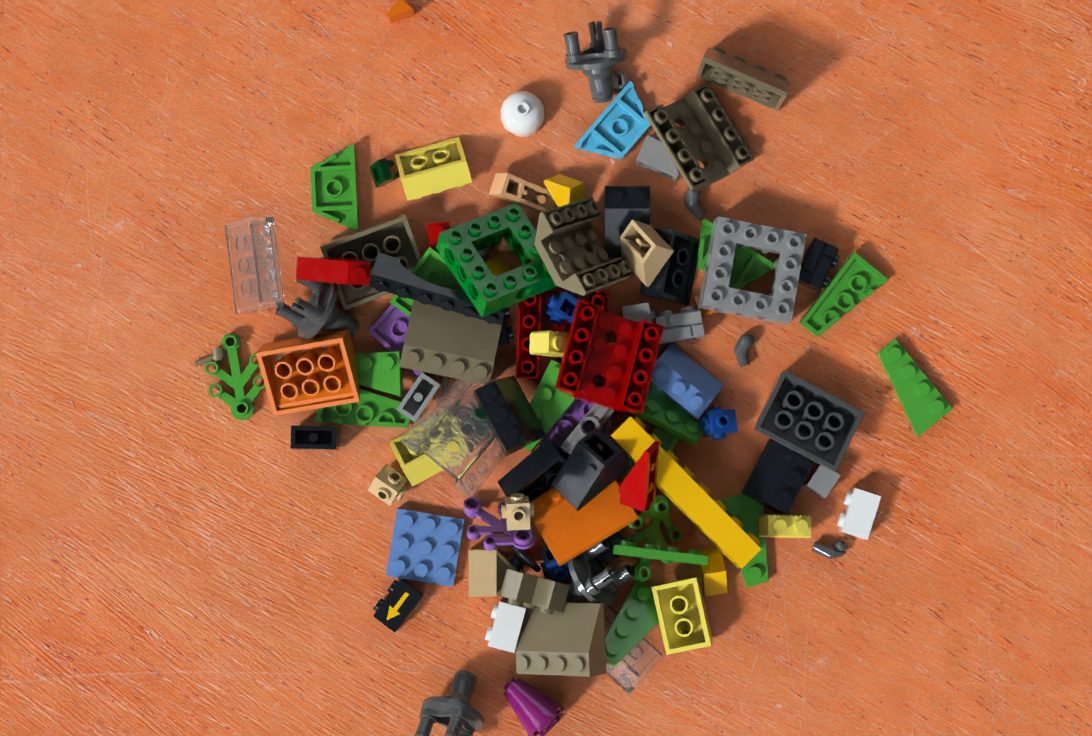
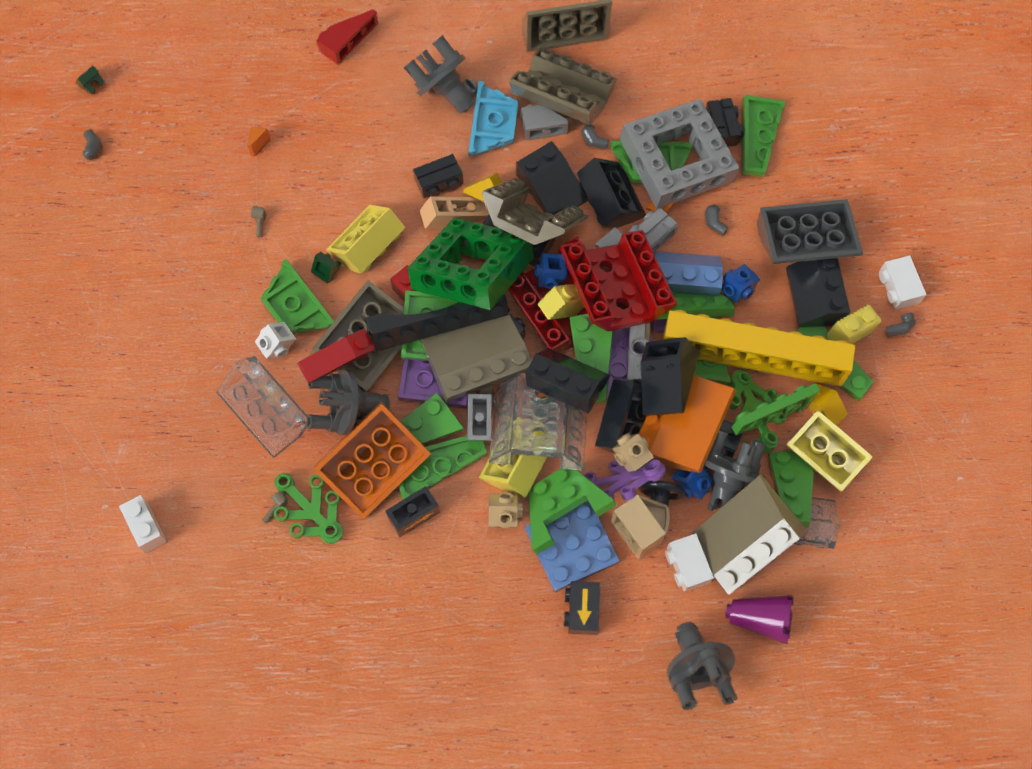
camera: 30 degrees left, 15 degrees down
dark tan brick [500,569,570,615] -> none
white cylinder [501,91,545,137] -> none
red slope [618,441,659,512] -> none
tan slope [620,219,674,287] -> none
light grey brick [804,464,841,498] -> none
bright green wing [877,339,952,437] -> none
none -> white brick [119,495,167,553]
none -> dark tan hand [251,206,266,237]
none -> white brick [255,322,296,359]
none -> black brick [413,154,463,198]
none -> bright green wing [529,464,617,555]

